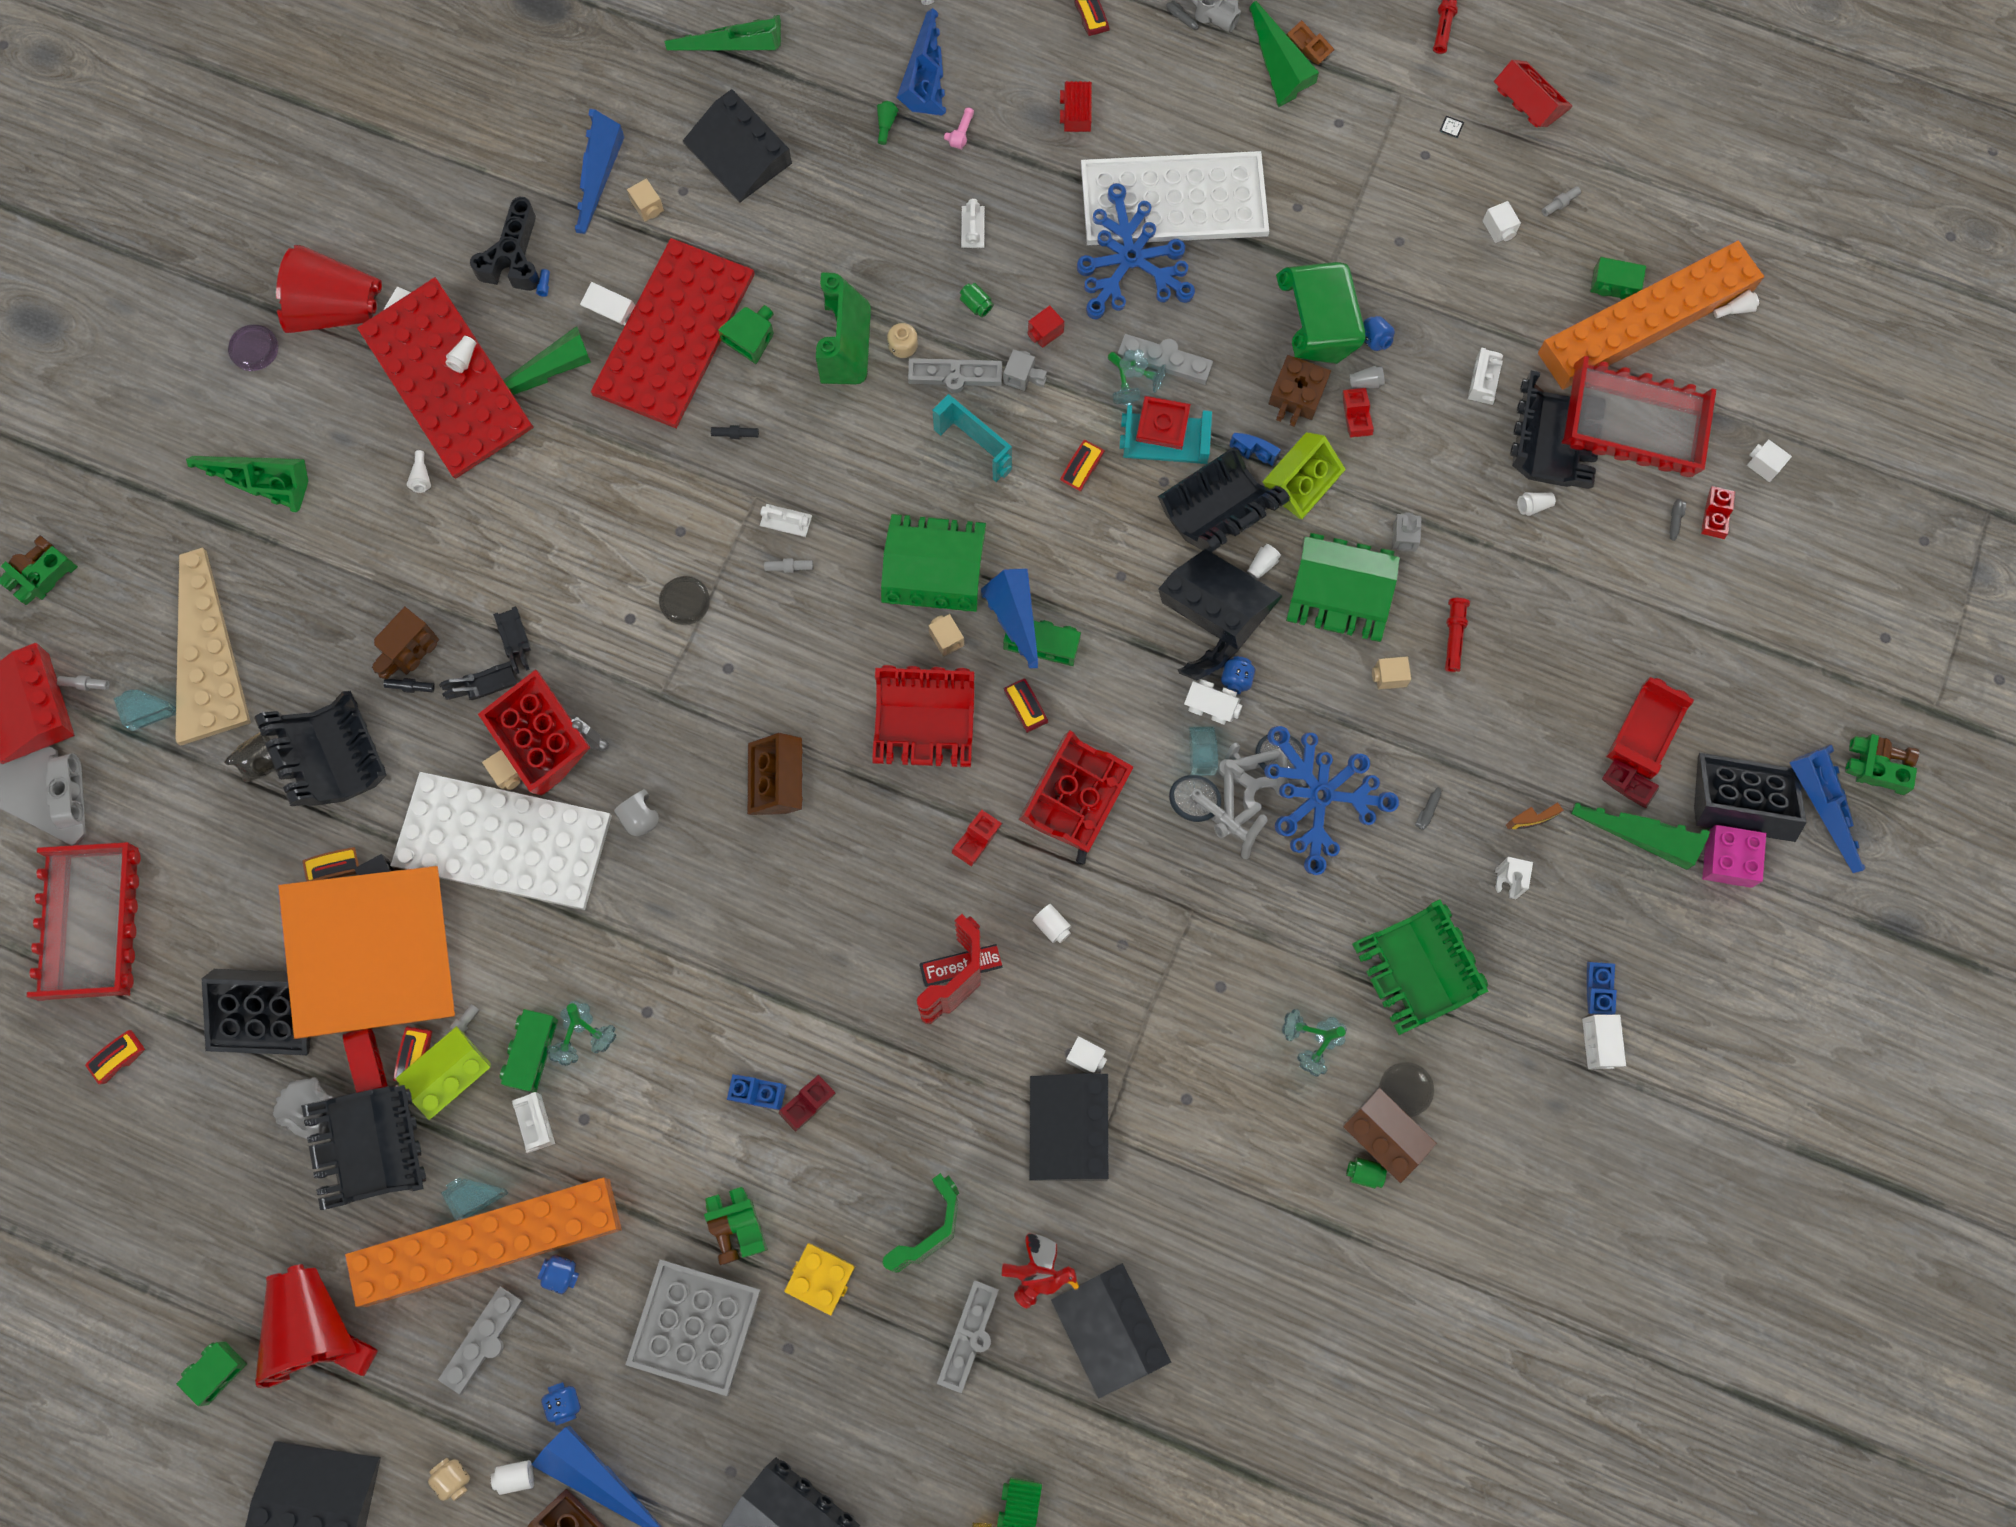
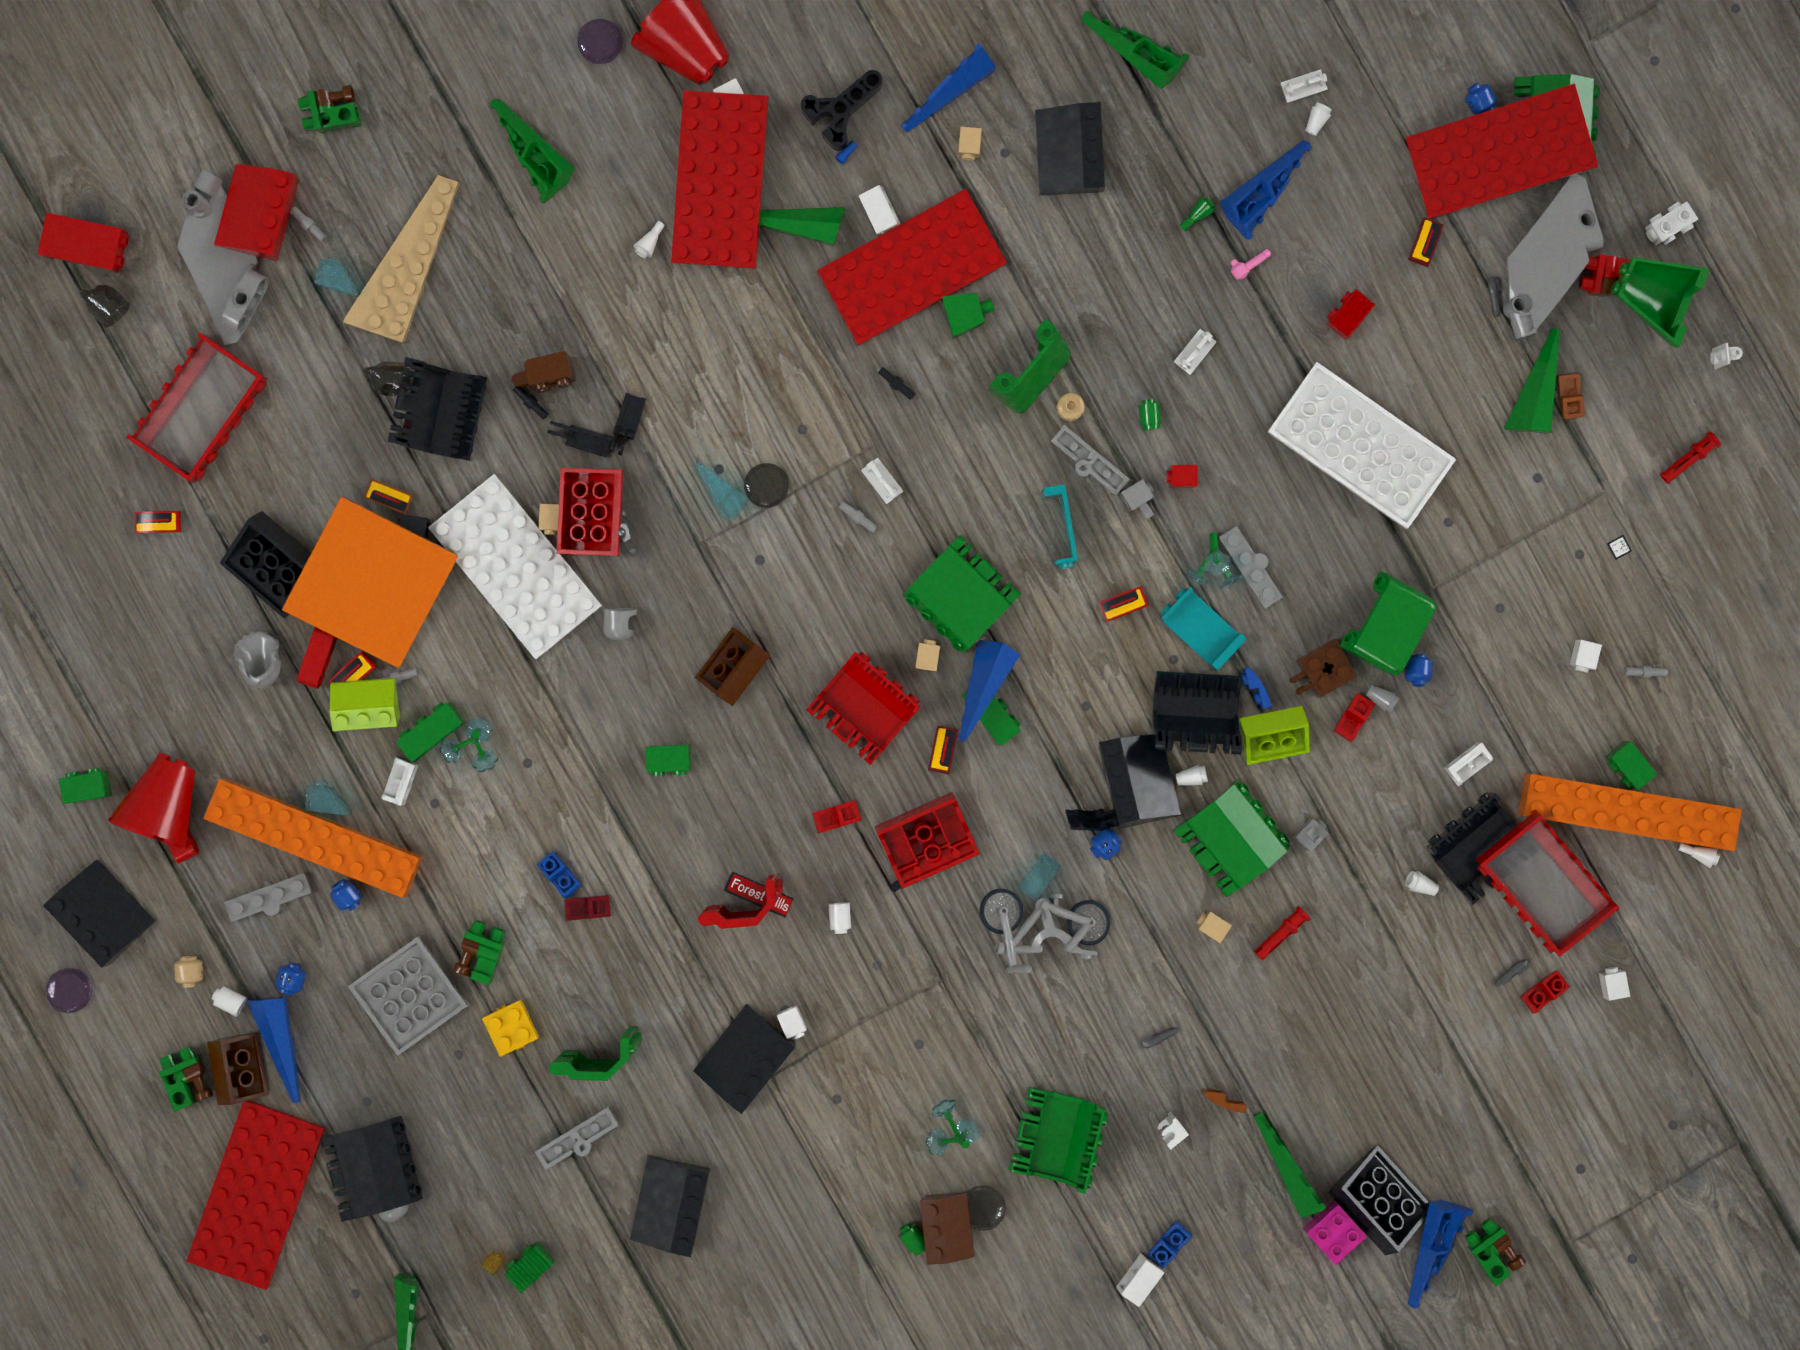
camera: 40 degrees right, 15 degrees up
black hinge [301,1084,426,1210] -> none
white cone [445,336,476,373] -> none
red animal [1001,1233,1079,1309] -> none
blue plant [1077,183,1195,319] -> none
red tile [1136,396,1191,450] -> none
white brick [1184,679,1243,725] -> none
blue plant [1264,726,1399,875] -> none
red slope [1493,60,1573,128] -> none
dark red slope [1602,759,1659,808] -> none
red panel [1606,677,1694,780] -> none
none -> green brick [645,744,691,776]
none -> clear light blue slope [695,461,750,521]

